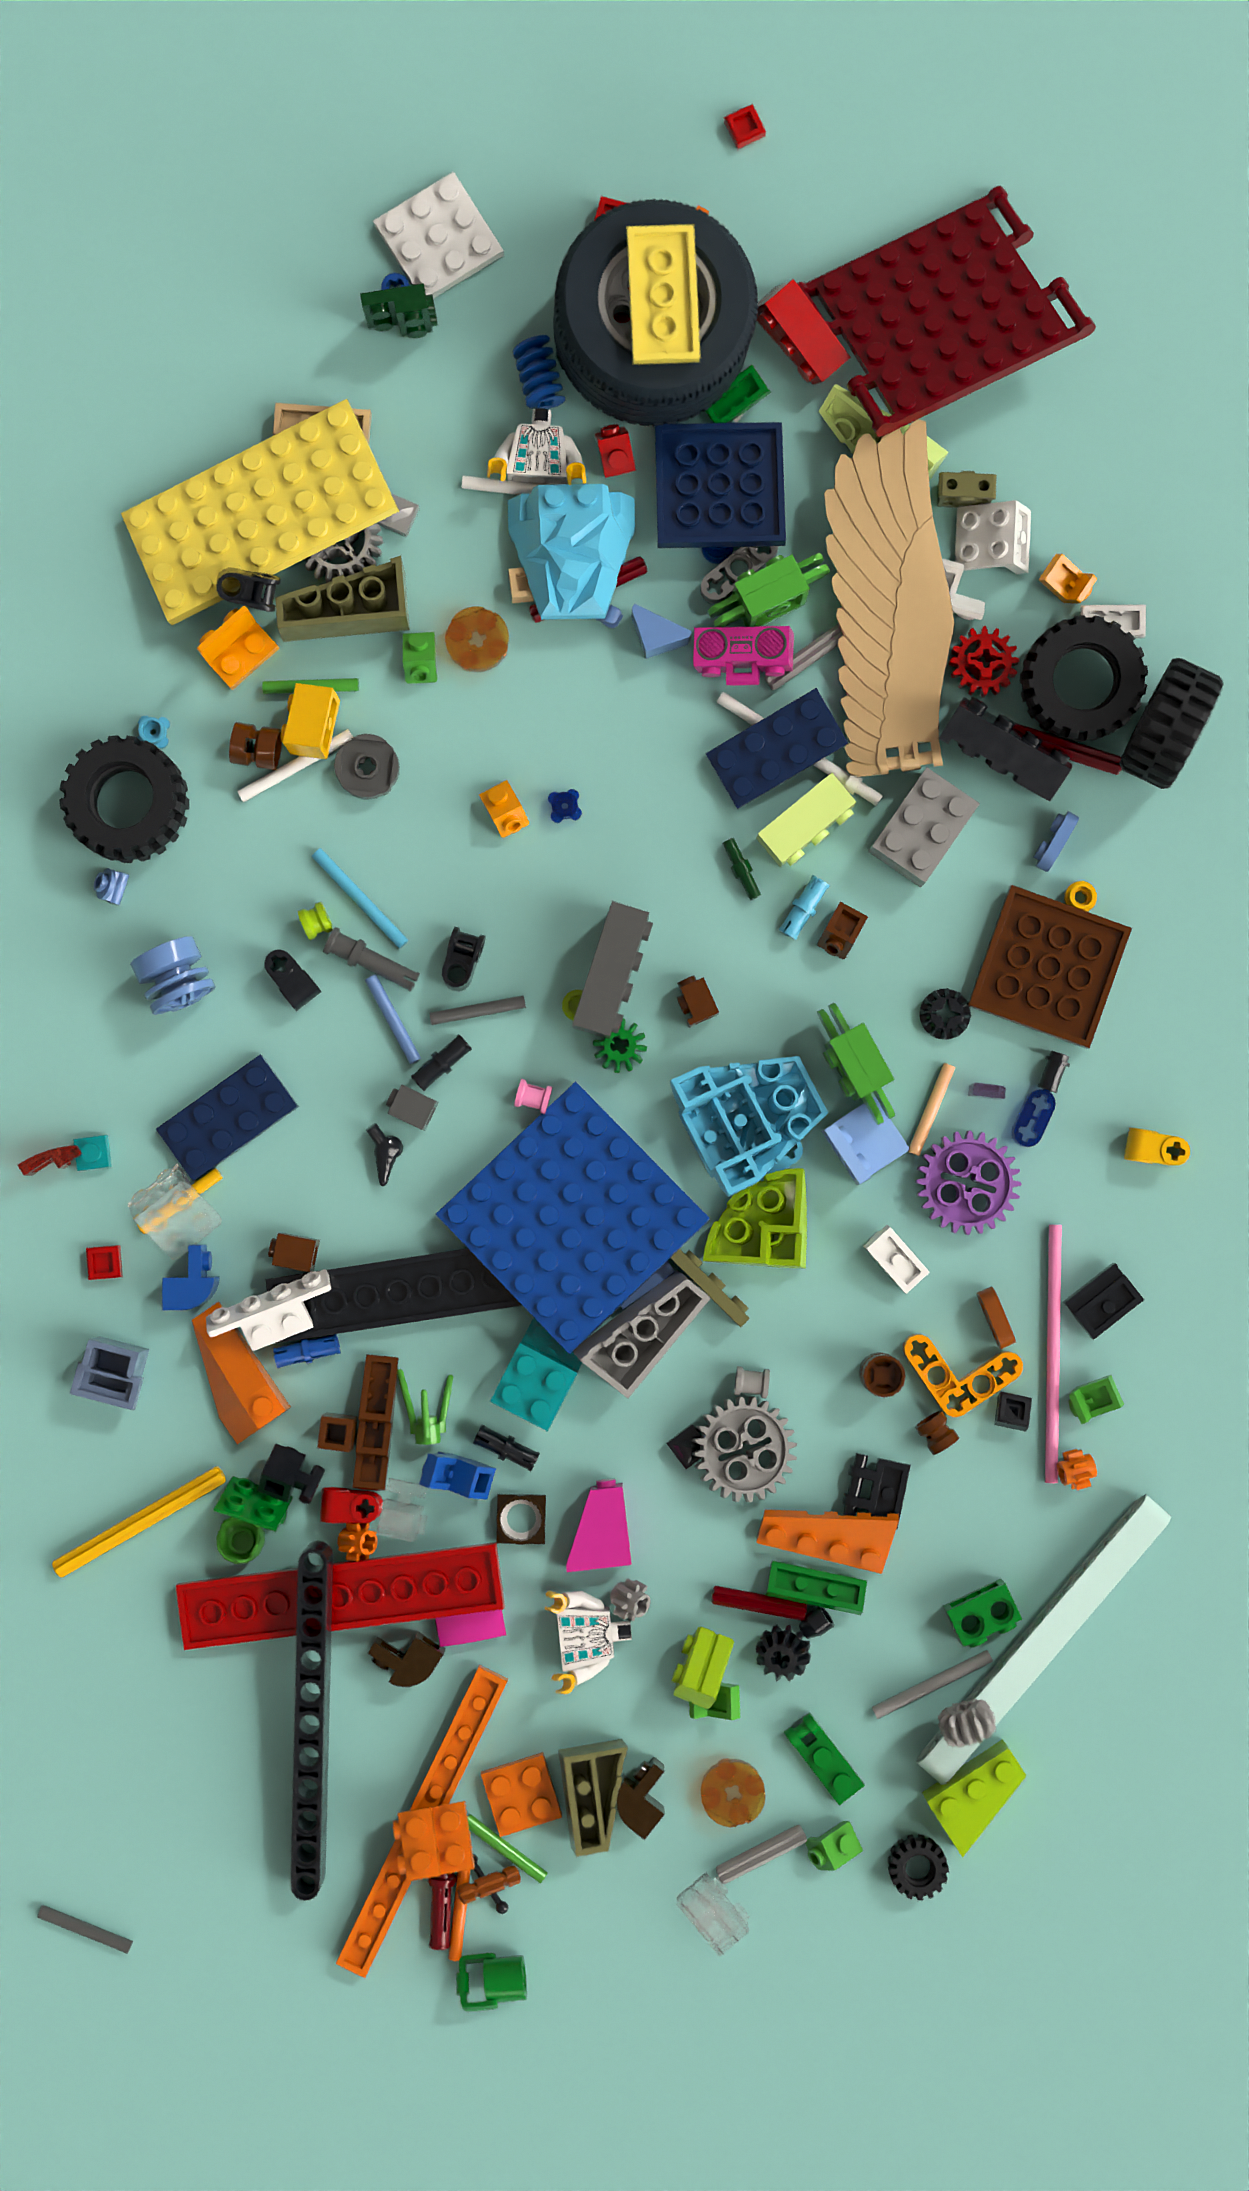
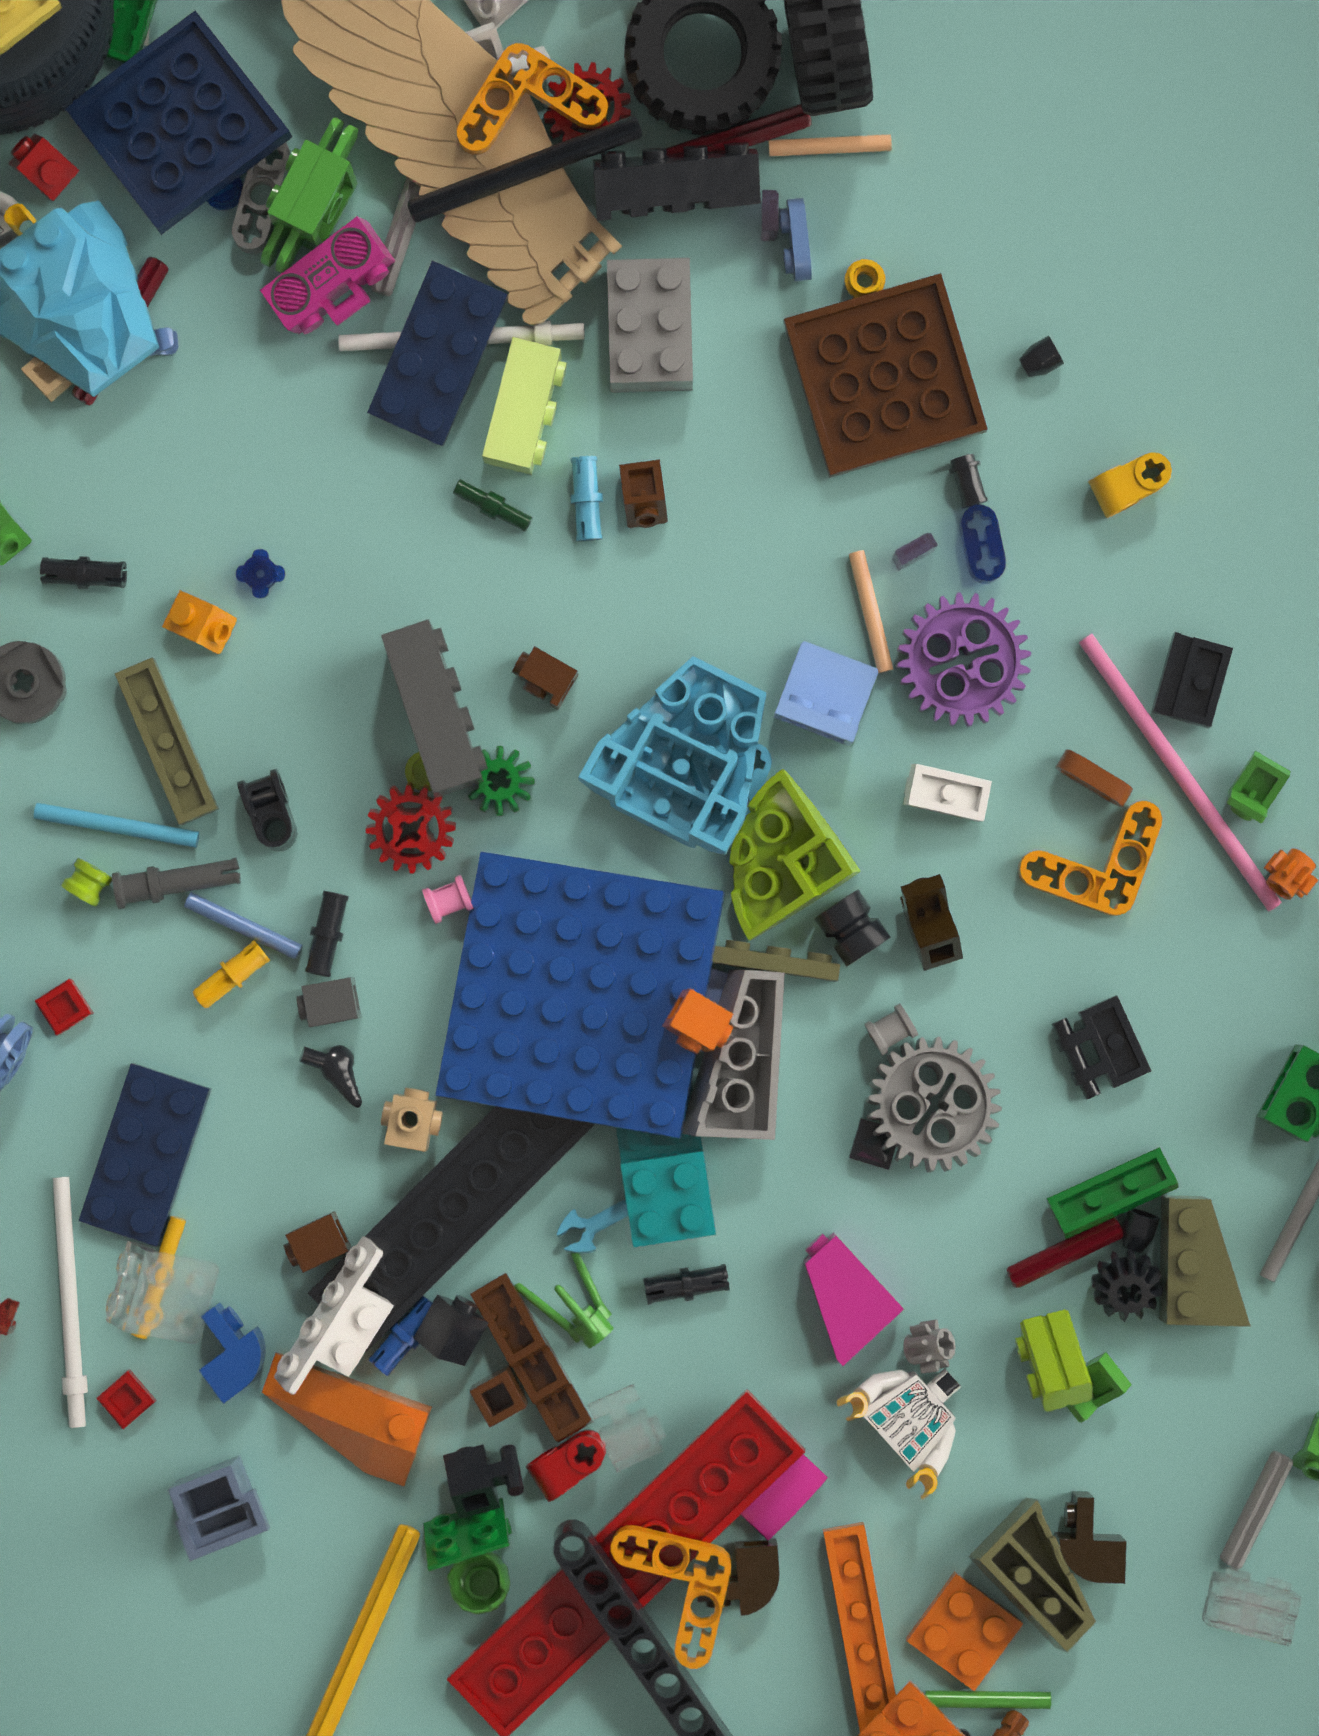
camera: 35 degrees left, 0 degrees up
teal plate [73,1135,112,1171] -> none
black piece [264,949,322,1011] -> none
orange gear [337,1523,378,1562] -> none
blue brick [419,1451,496,1500] -> none
dark grey bar [429,995,526,1025] -> none
clear orange plate [445,606,510,672] -> none
dark brown piece [496,1494,546,1545] -> none
medium blue slope [631,604,692,659] -> none
clear orange plate [700,1758,766,1827] -> none
orange wing [756,1510,899,1574] -> none
green plate [784,1712,865,1806] -> none
bright green brick [817,1003,895,1125] -> none
reddish brown wheel [859,1352,906,1398] -> none
reddish brown wheel [915,1410,959,1455] -> none
black gear [919,988,971,1040] -> none
black tile [994,1391,1032,1432] -> none
none -> red tile [35,979,94,1036]
none -> black pin [40,556,127,589]
none -> white bar [53,1177,88,1428]
none -> olive plate [114,657,219,826]
none -> yellow axle [193,940,271,1008]
none -> red gear [365,782,456,874]
none -> tan brick [381,1087,443,1152]
none -> black axle [407,116,642,222]
none -> black brick [413,1295,489,1366]
none -> light orange beam [457,43,608,155]
none -> medium azure bar [557,1200,628,1254]
none -> light orange beam [611,1525,731,1669]
none -> orange brick [662,988,734,1055]
none -> clear purple tile [761,190,779,241]
none -> light nougat bar [768,134,892,157]
none -> black wheel [814,889,890,967]
none -> dark brown brick [900,874,963,971]
none -> black hose [1019,335,1064,377]
none -> olive wedge [1159,1195,1251,1327]

